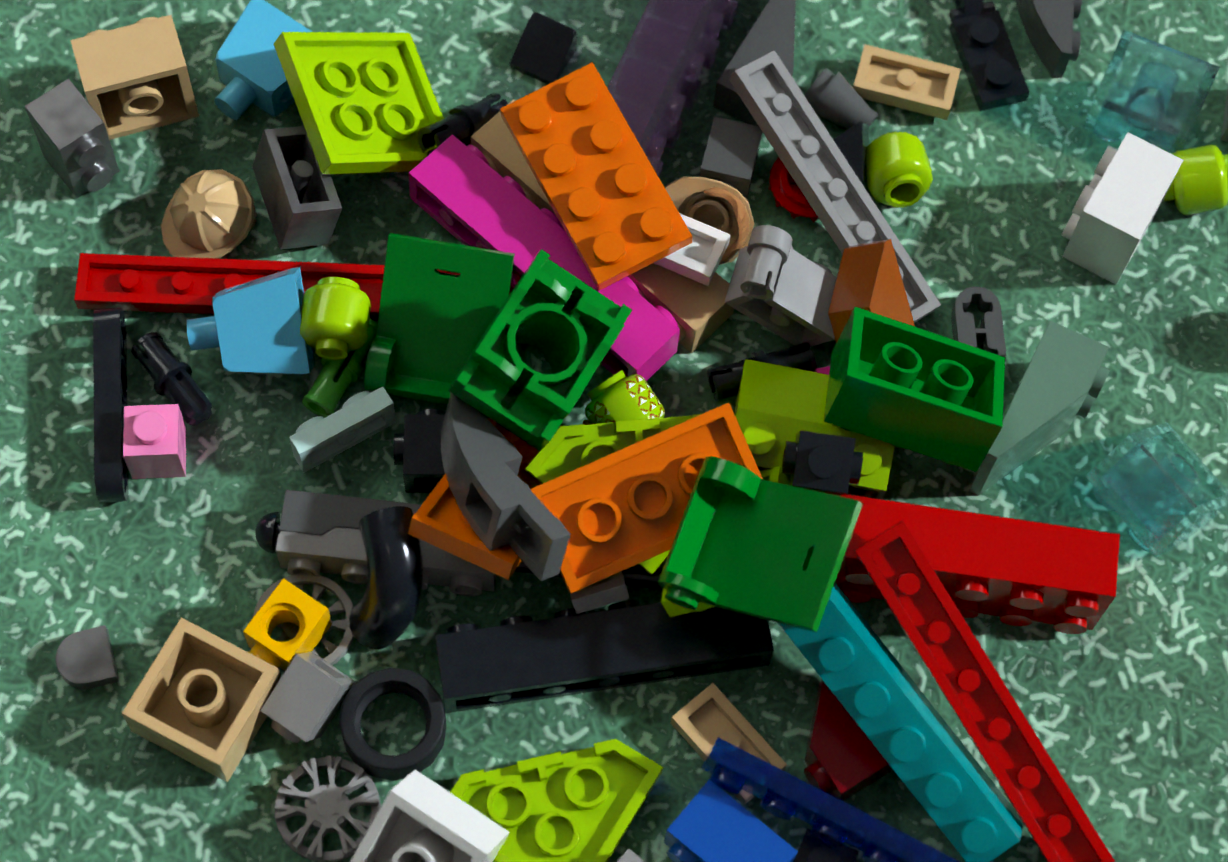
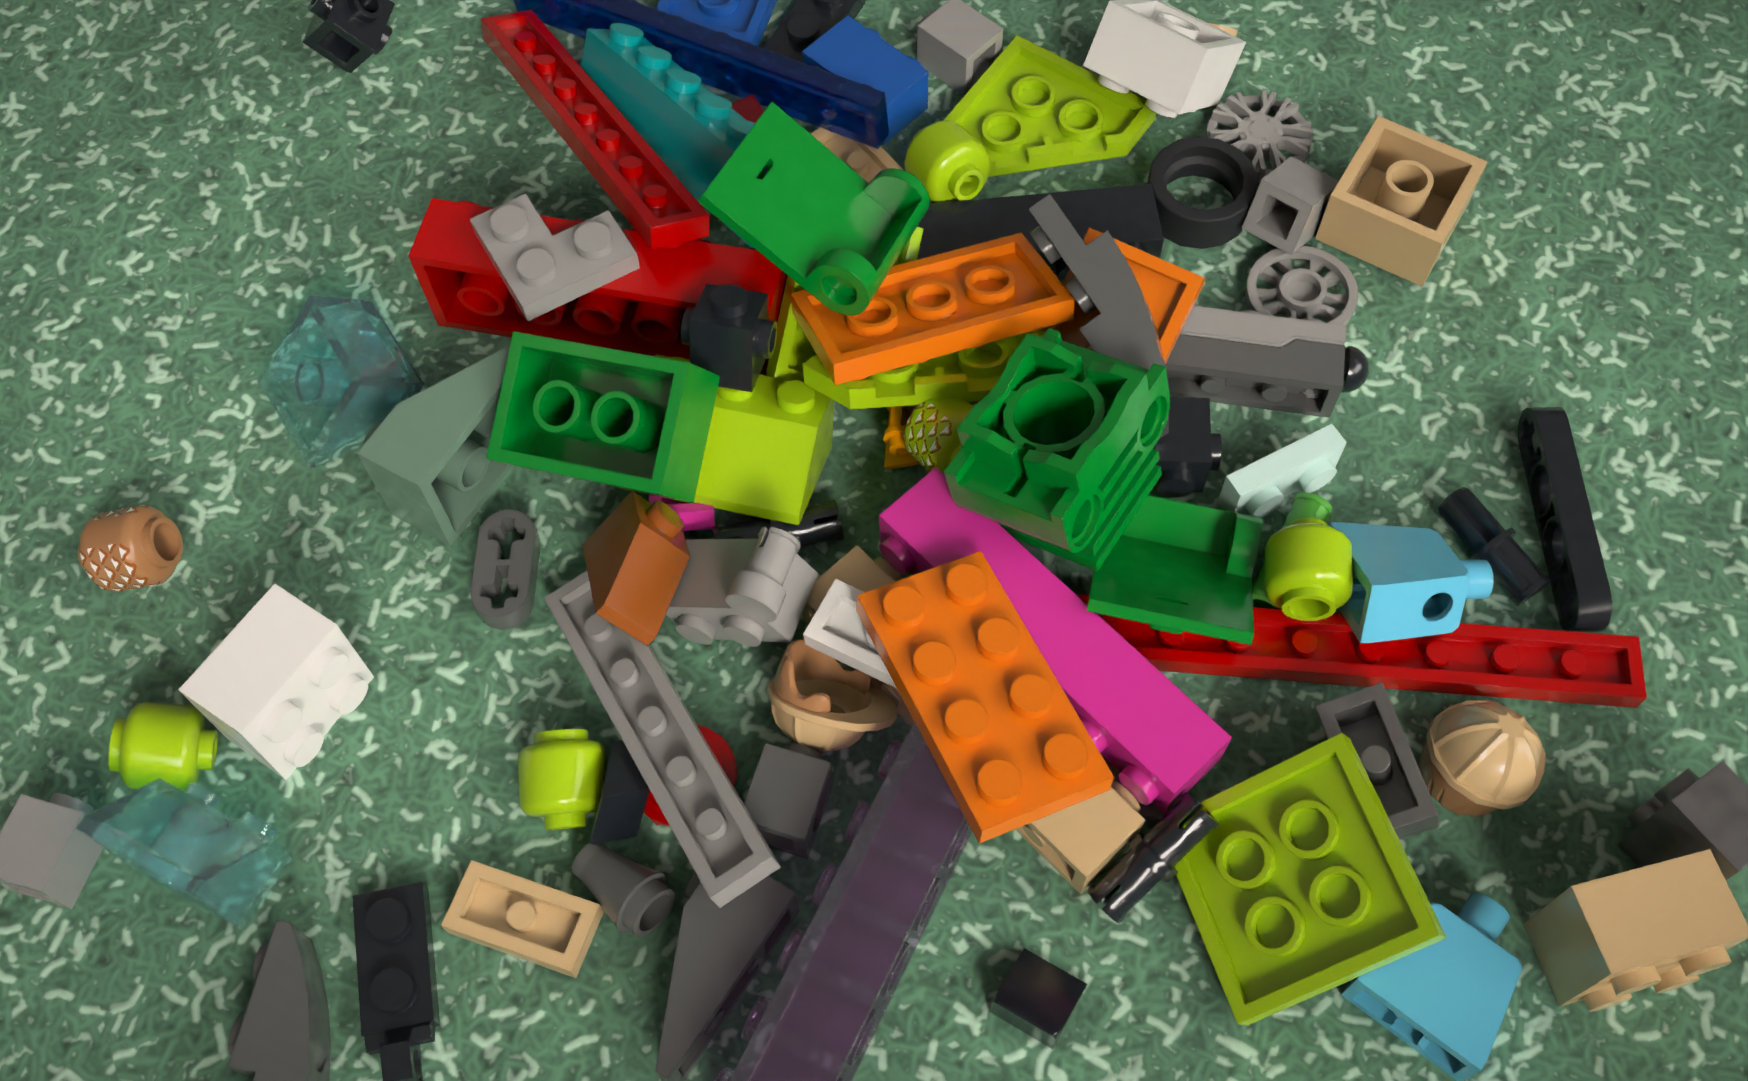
camera: 170 degrees left, 5 degrees down
flat silver tile [55,625,119,689] -> none
bright pink brick [123,404,186,479] -> none
yellow brick [243,578,332,671] -> none
black cylinder [349,506,423,649] -> none
none -> light grey plate [470,194,640,322]
none -> lime head [904,120,990,203]

